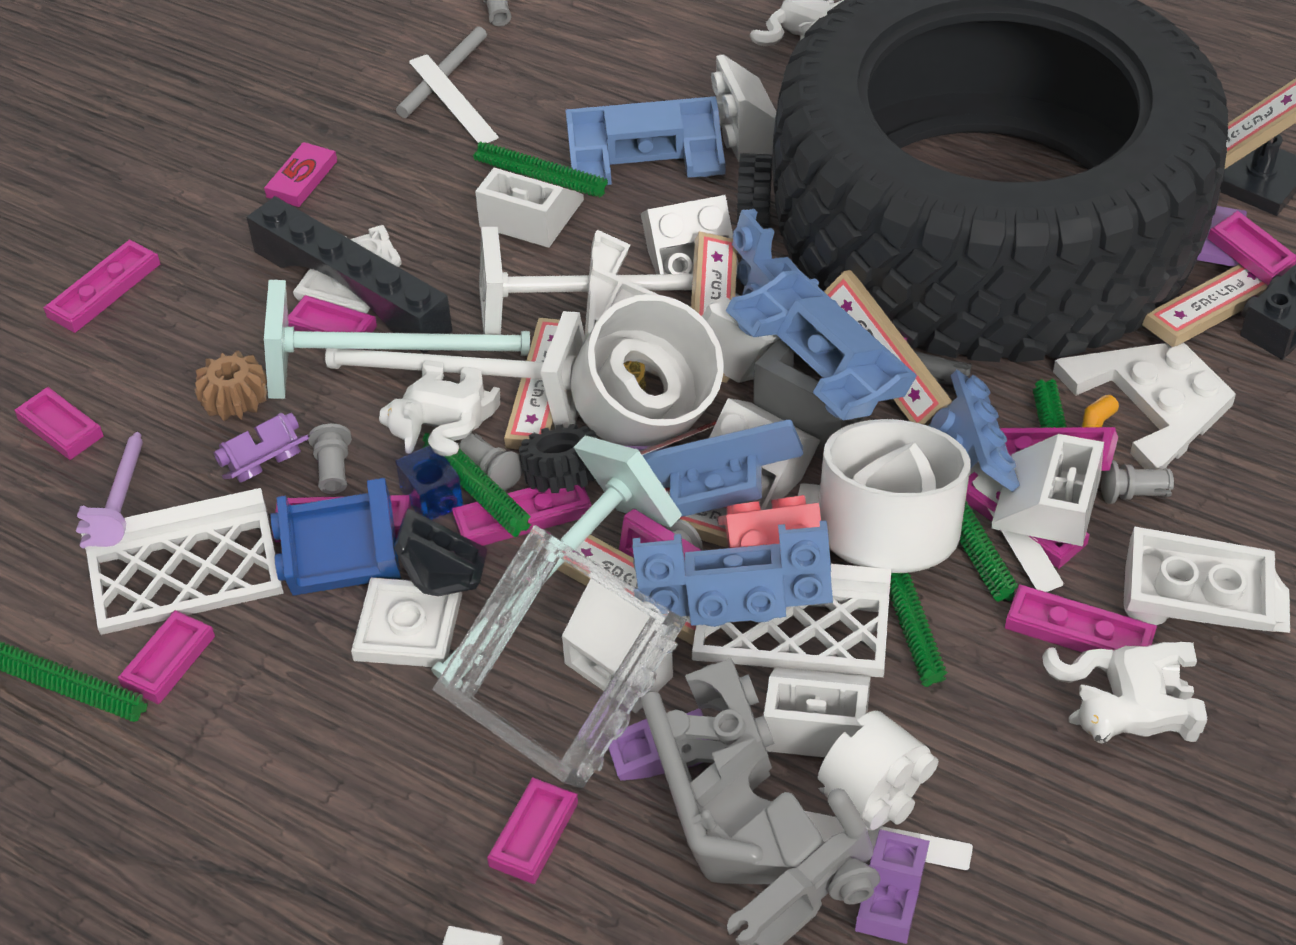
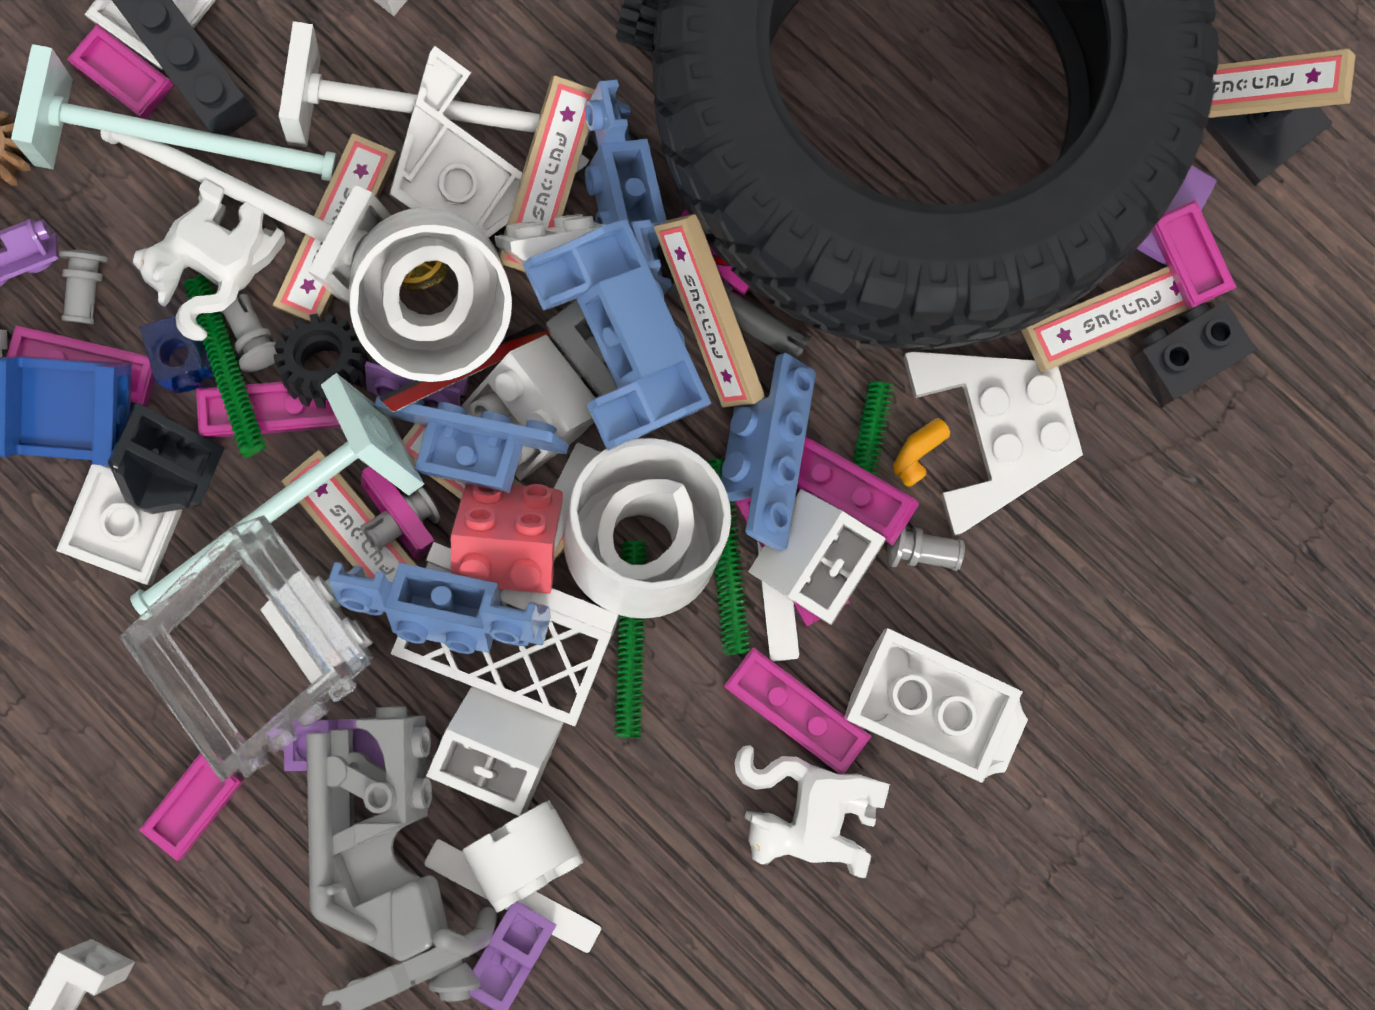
camera: 10 degrees right, 35 degrees up
white slope [641,195,739,275] -> none

